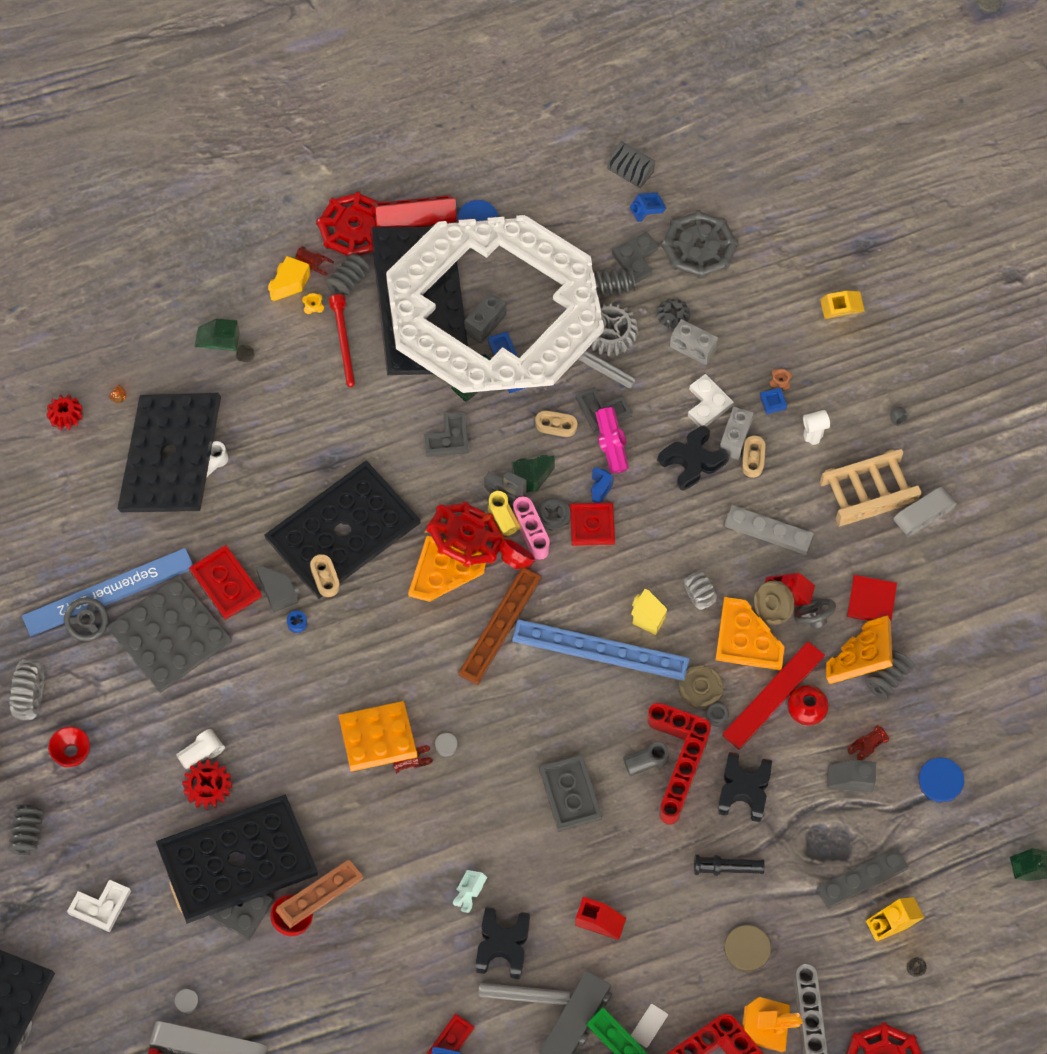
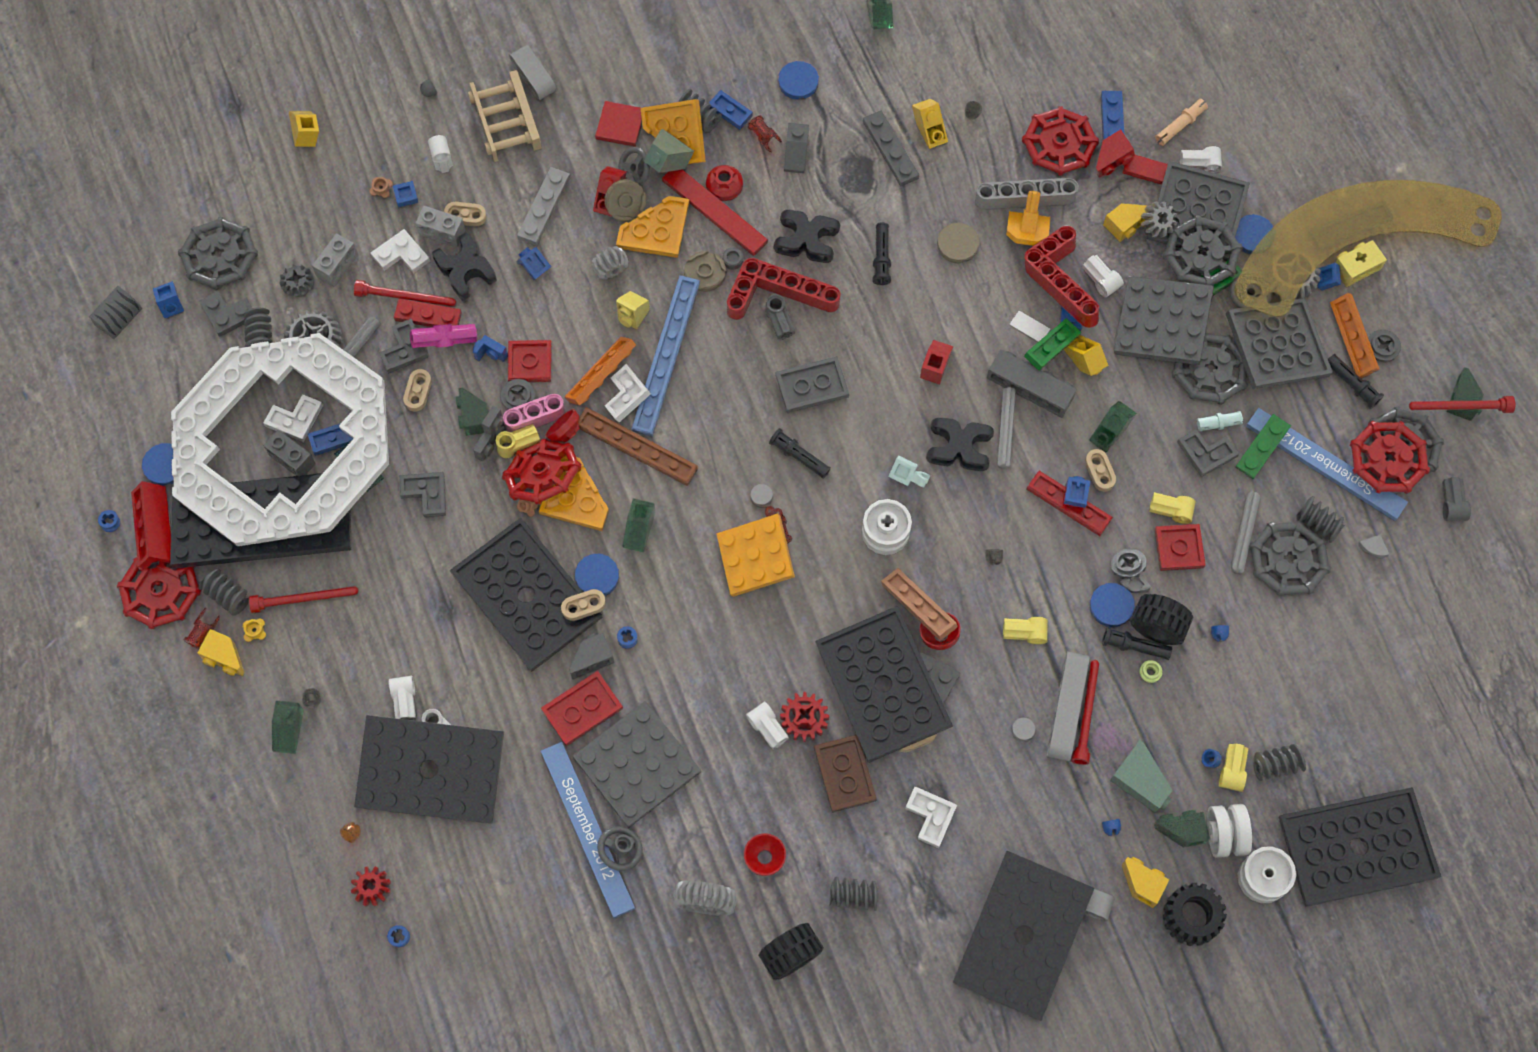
camera: 90 degrees left, 5 degrees up
none -> blue bush [98,510,120,532]
none -> white plate [263,394,323,442]
none -> red piece [354,280,456,306]
none -> blue bush [387,925,410,948]
none -> white piece [389,675,416,720]
none -> red plate [394,299,462,327]
none -> blue bracket [516,247,551,280]
none -> orange plate [565,337,636,406]
none -> blue tile [575,554,619,596]
none -> white plate [605,364,651,422]
none -> clear green slope [622,498,656,553]
none -> sand green slope [644,129,694,173]
none -> blue plate [709,90,753,130]
none -> black pin [769,428,831,479]
none -> reddish brown plate [814,735,877,813]
none -> white wheel [862,499,912,555]
none -> clear smoke hinge [985,549,1003,565]
none -> light yellow piece [1003,617,1048,644]

